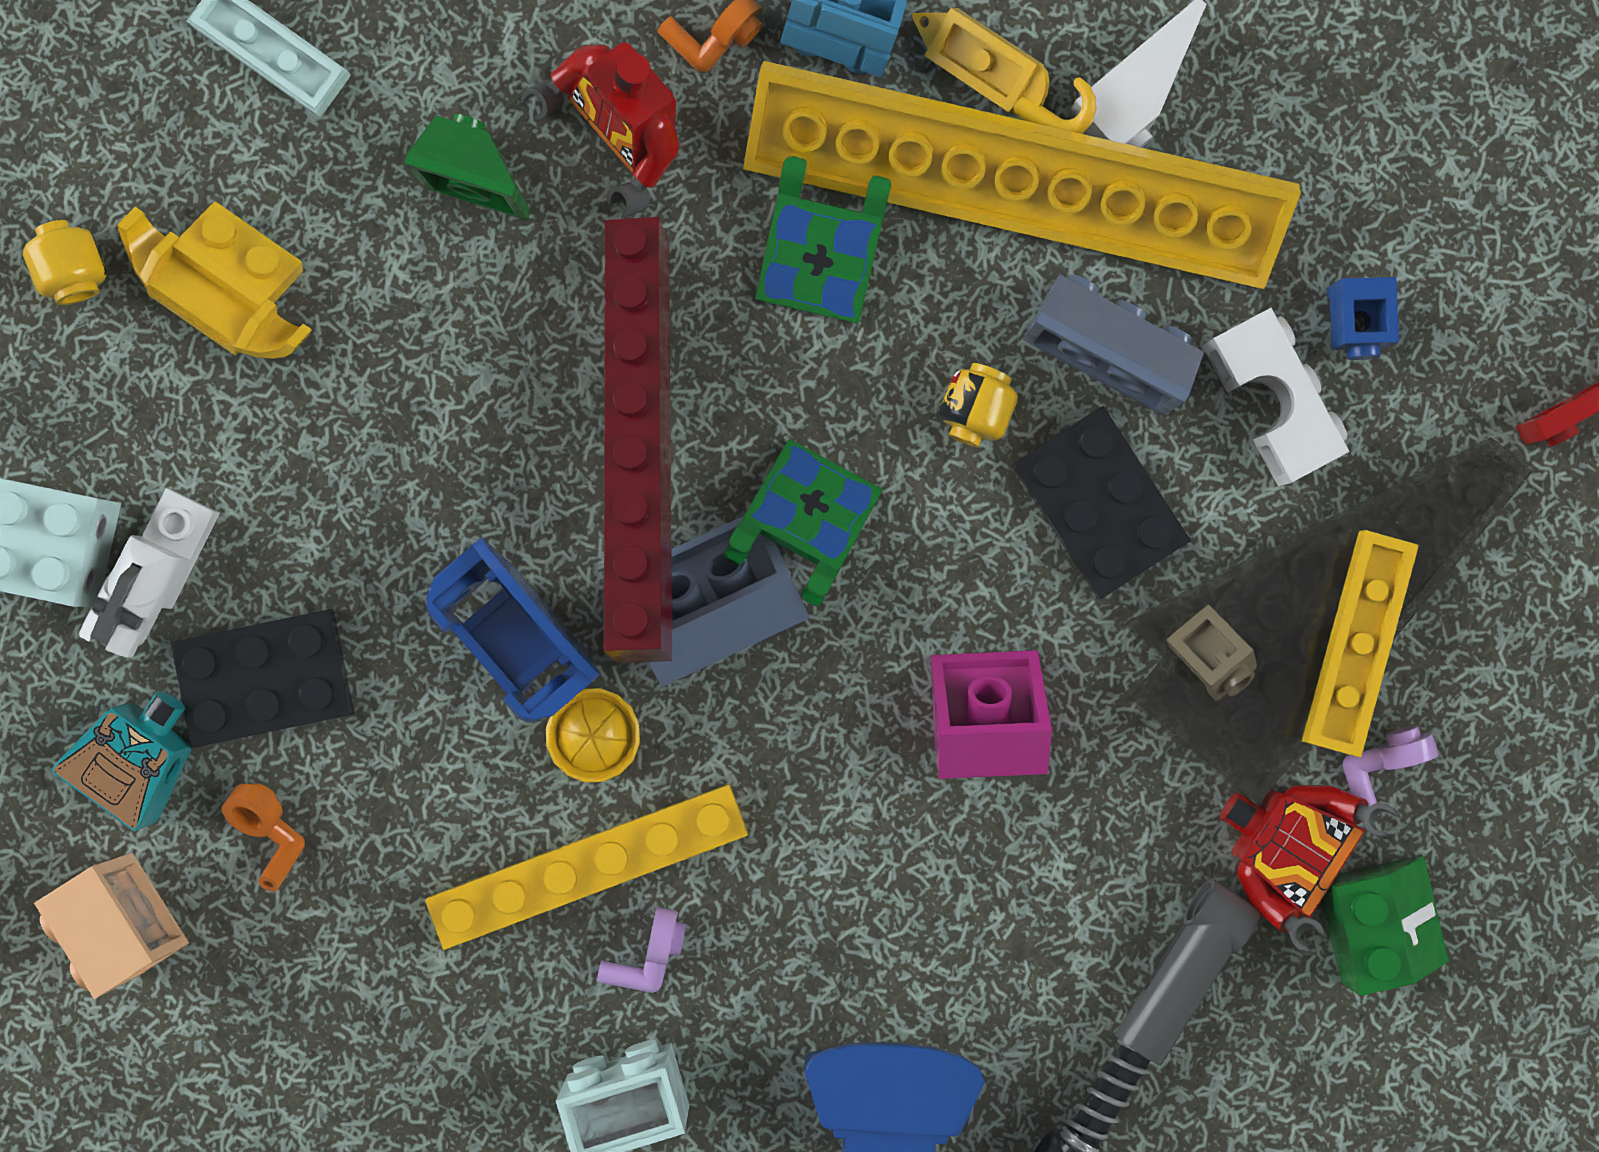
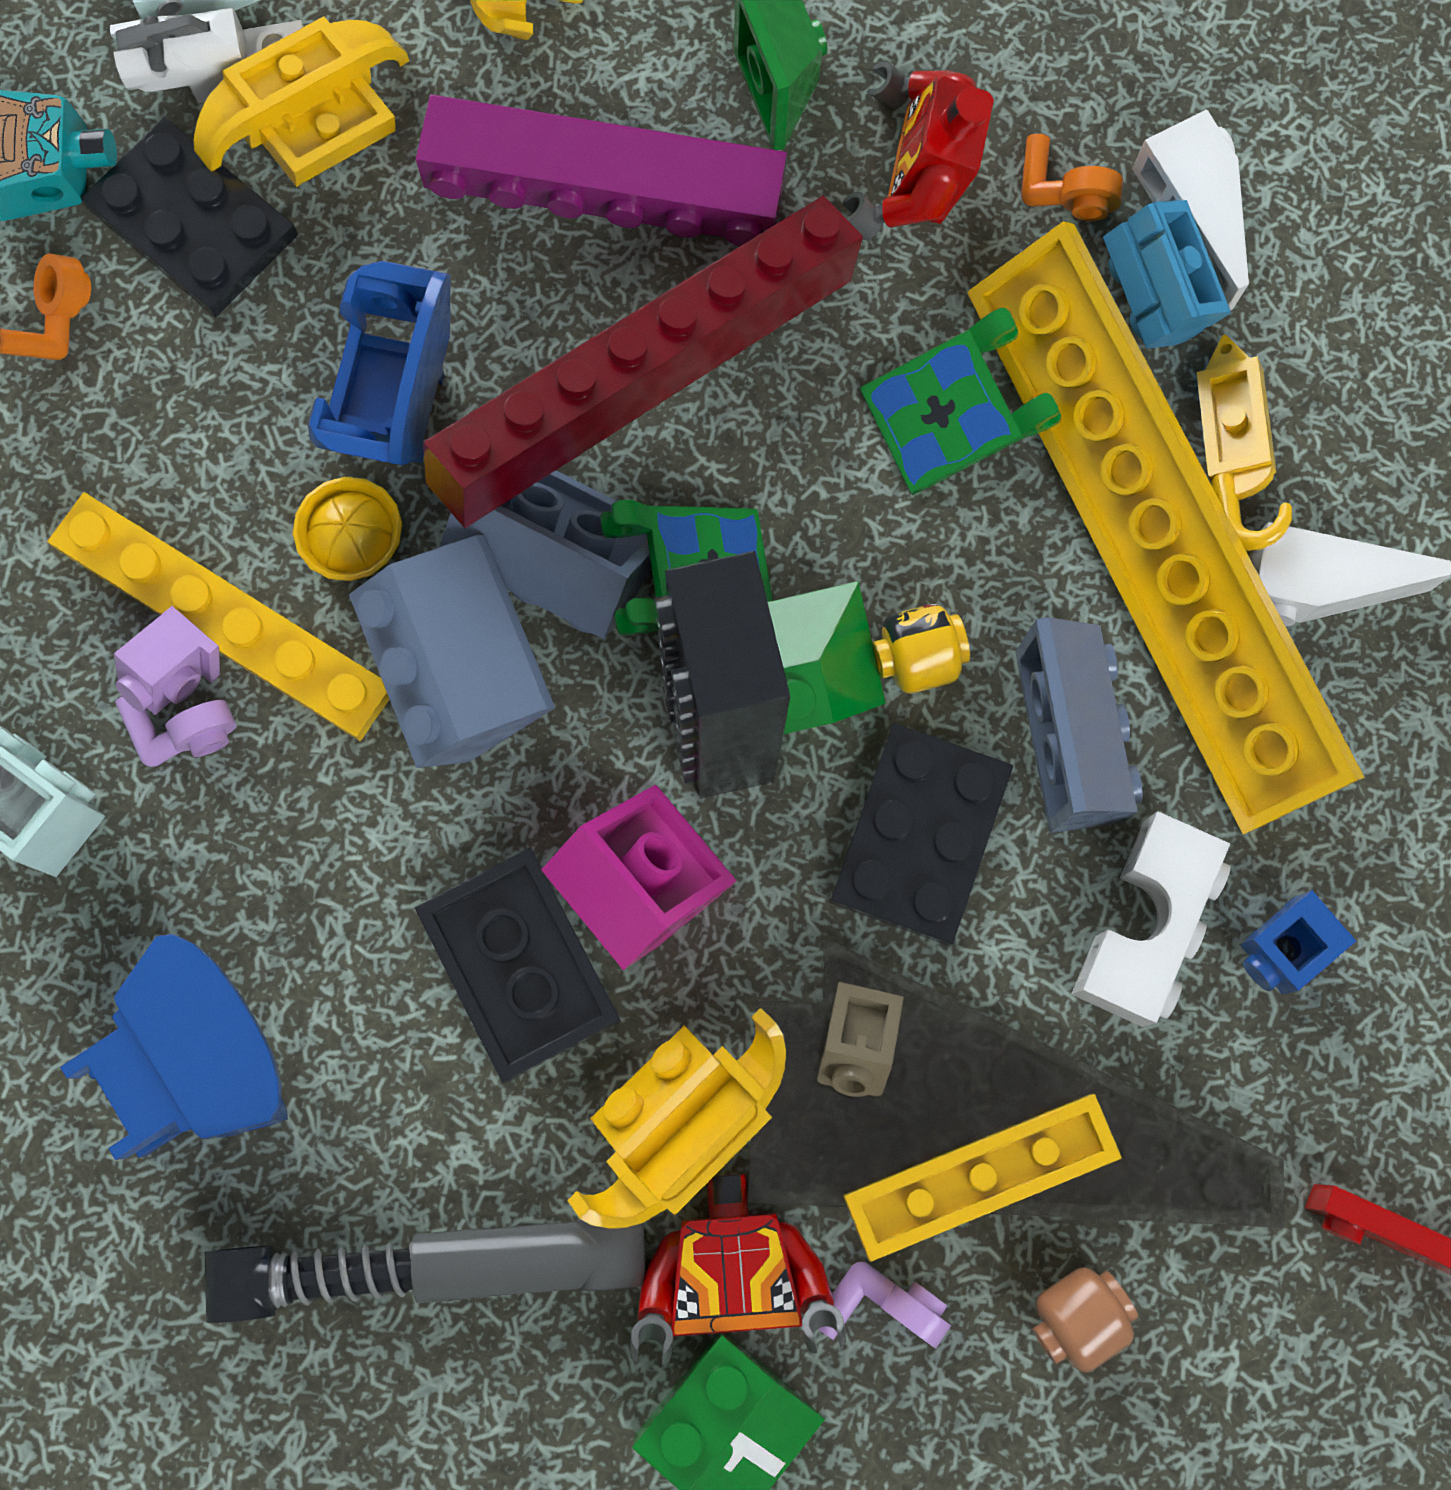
camera: 50 degrees right, 10 degrees down
none -> lavender brick [114,606,220,715]
none -> yellow plate [194,16,409,187]
none -> sand blue slope [349,535,555,768]
none -> magenta brick [415,94,787,246]
none -> black plate [415,847,621,1084]
none -> yellow plate [567,1008,786,1229]
none -> black brick [654,551,791,799]
none -> green slope [768,581,886,735]
none -> nougat head [1032,1267,1138,1373]

